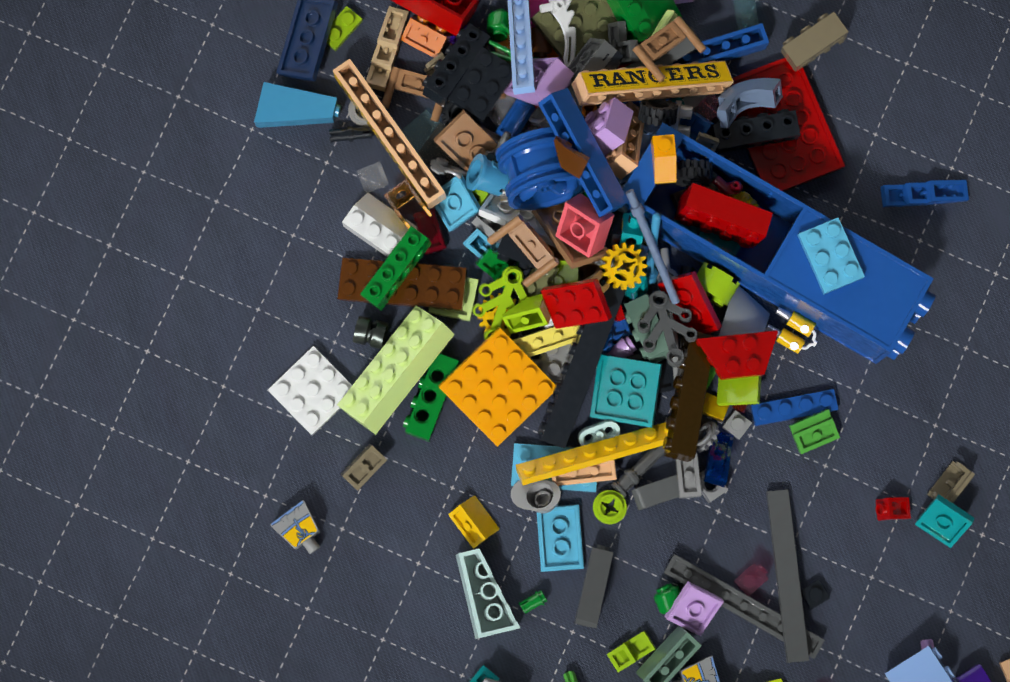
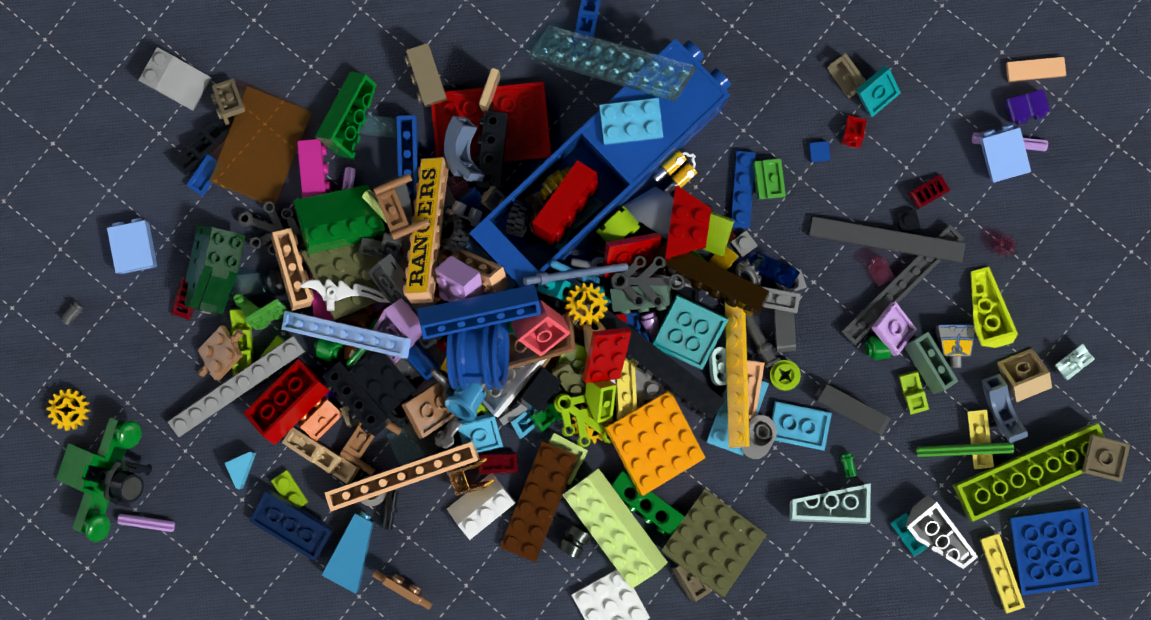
camera: 70 degrees left, 5 degrees up
clear panel [357,161,389,193] -> none
green brick [360,226,432,311] -> none
yellow panel [448,496,499,549] -> none
medium nougat plate [487,214,559,287] -> none
reddish brown slope [554,136,590,179] -> none
light orange slope [651,134,676,184] -> none
dark red arm [712,175,743,196] -> none
none -> medium nougat plate [372,569,433,610]
none -> tan tile [479,68,500,111]
none -> clear light blue plate [529,25,696,101]
none -> olive plate [660,489,767,598]
none -> blue tile [809,141,831,163]
none -> dark red slope [908,174,950,210]

